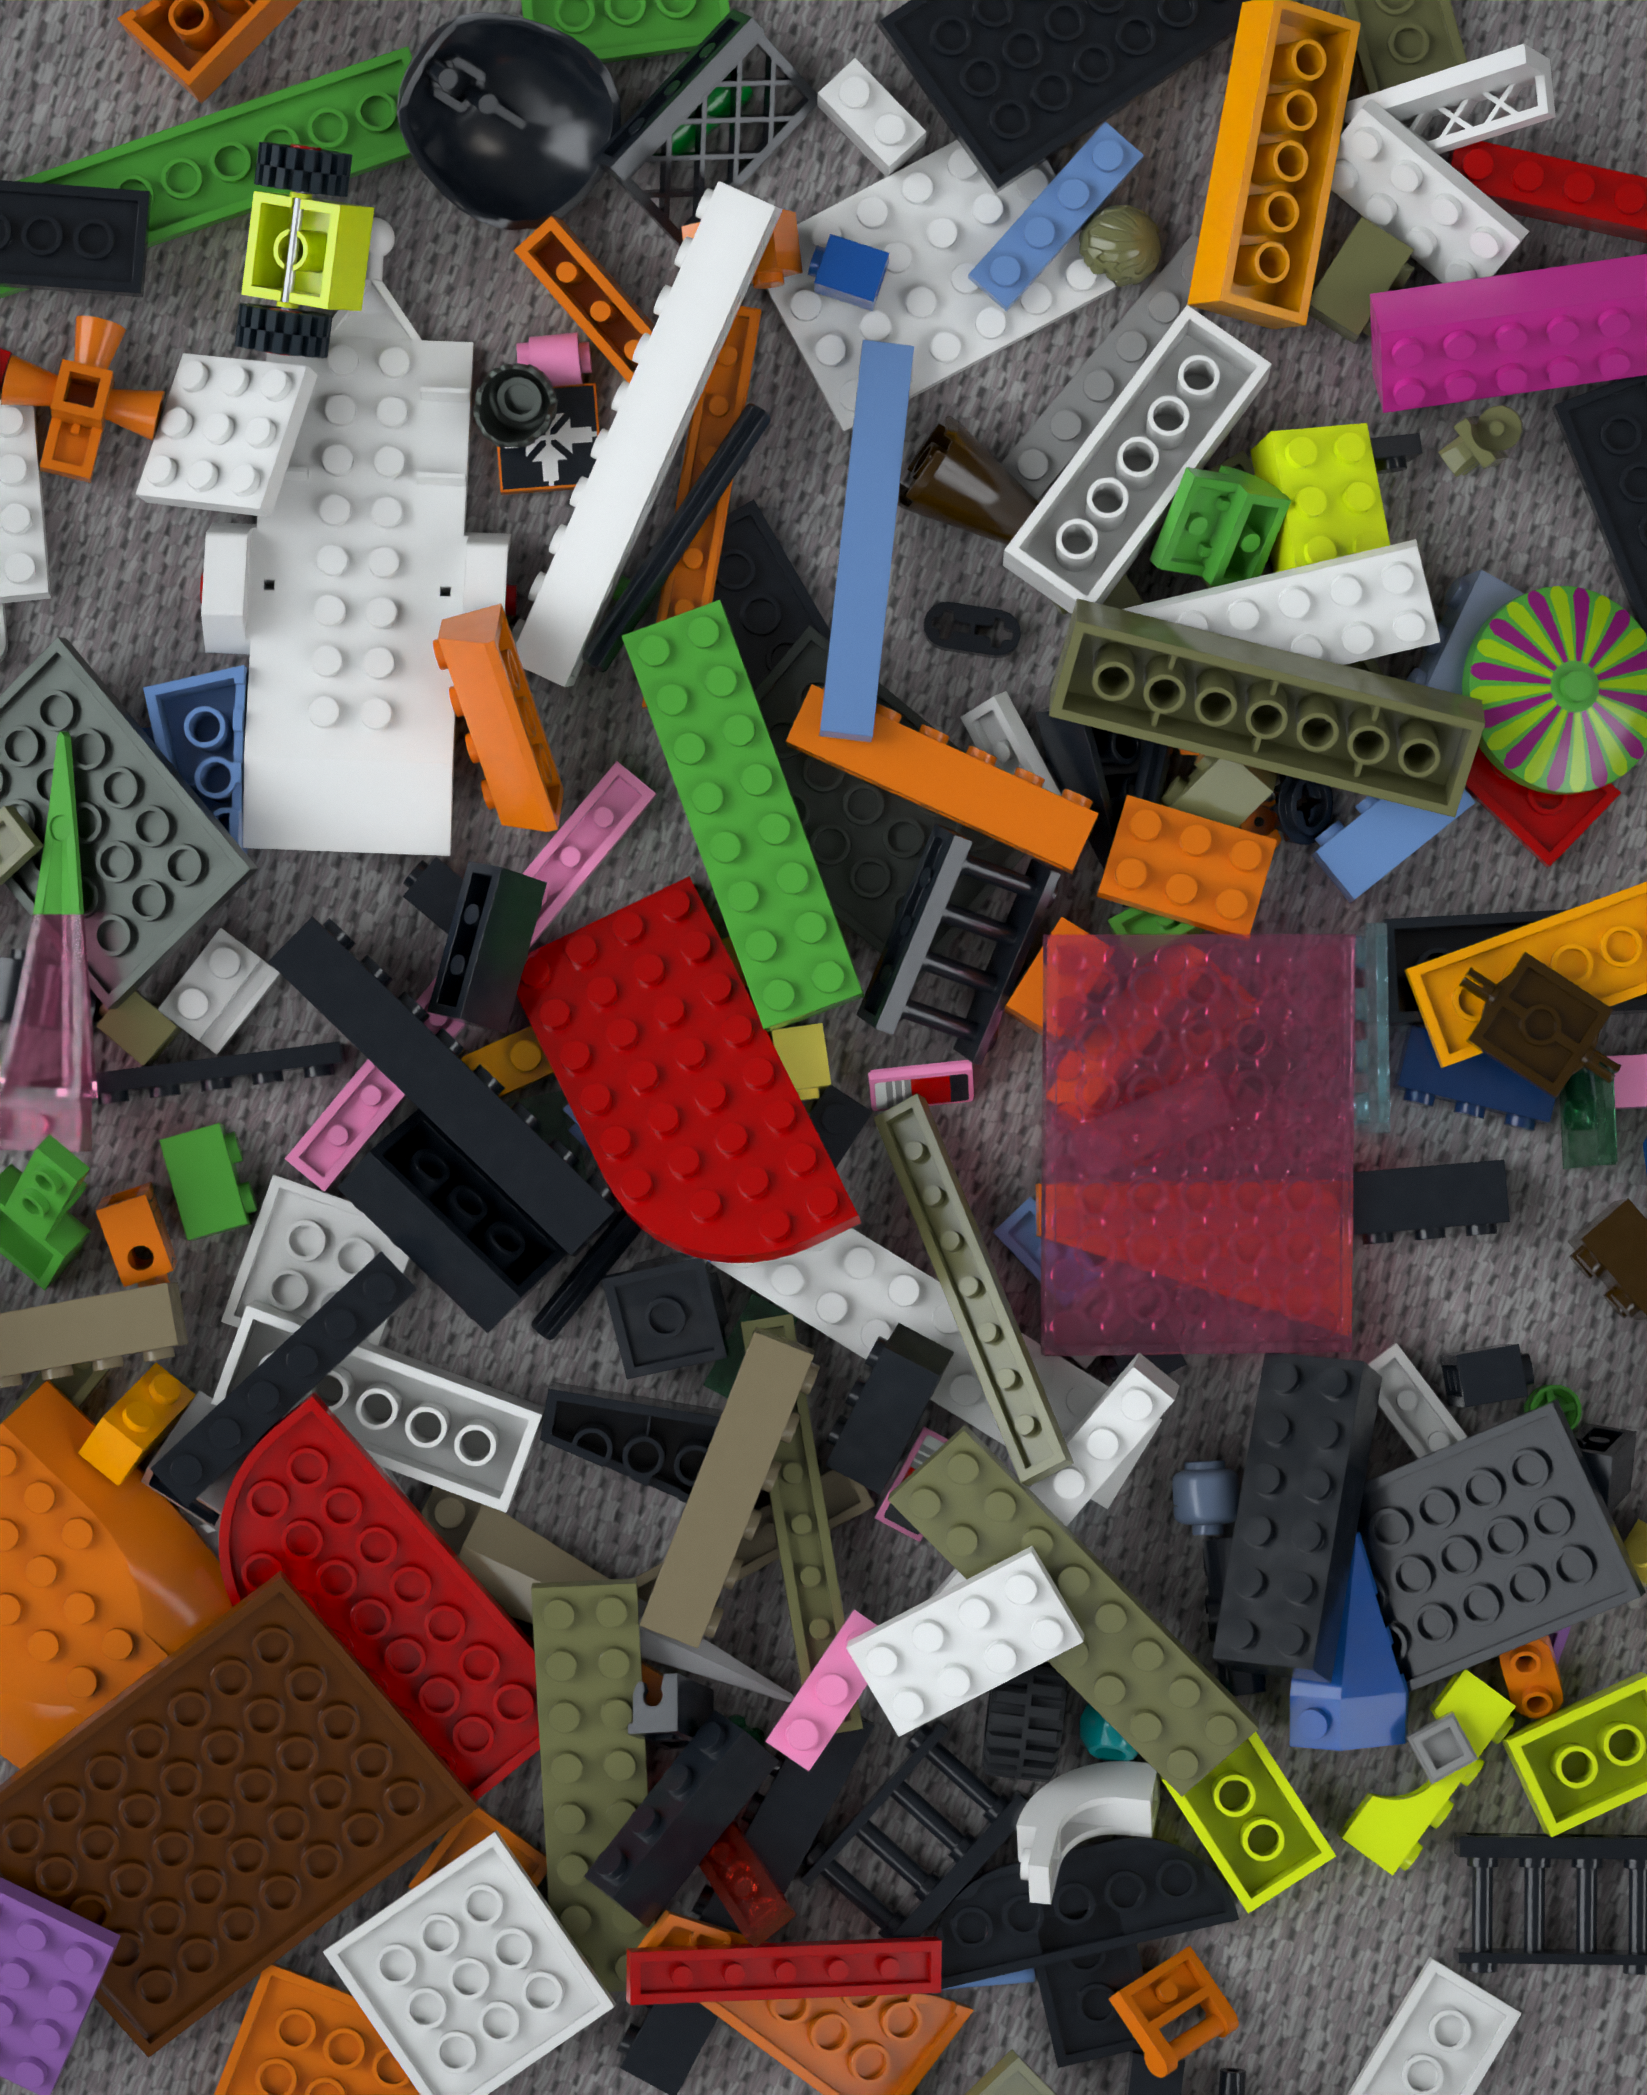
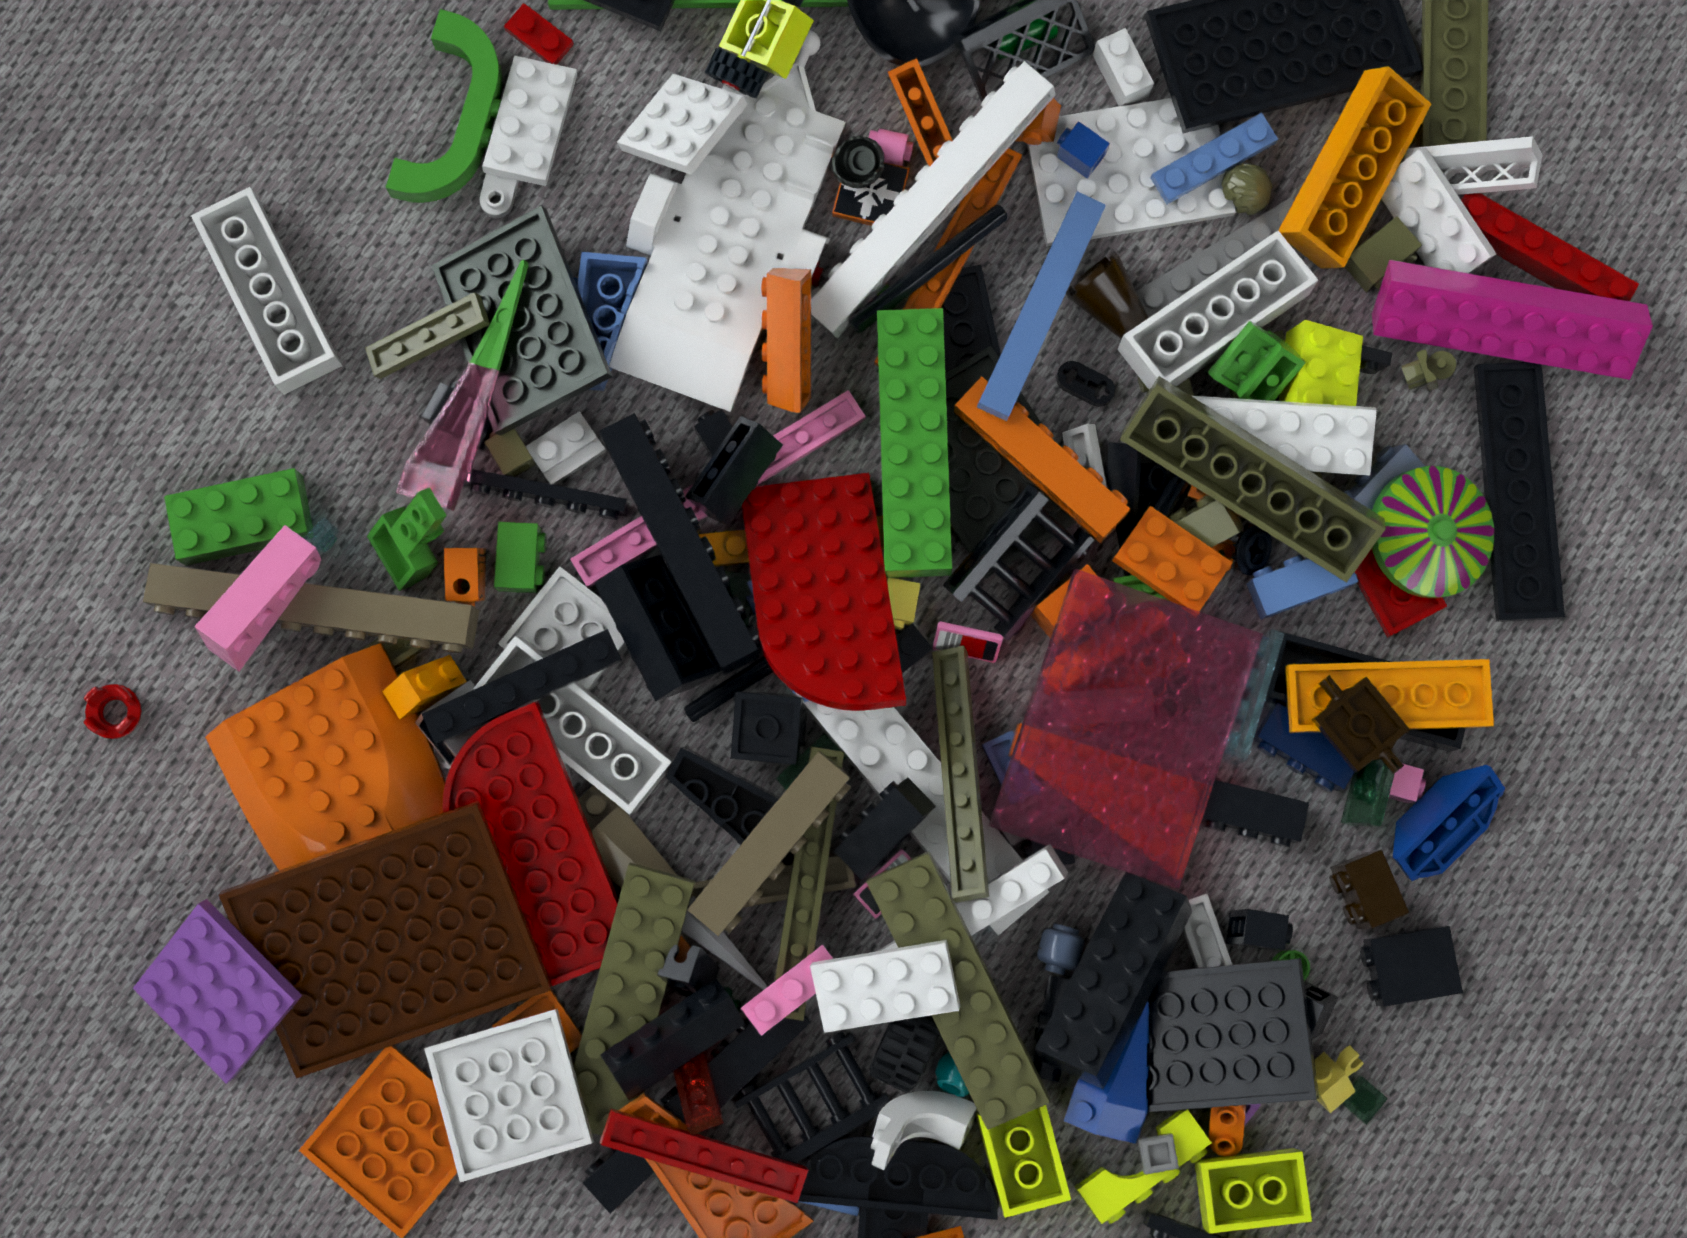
camera: 15 degrees right, 5 degrees down
orange brick [1,315,165,483] -> none

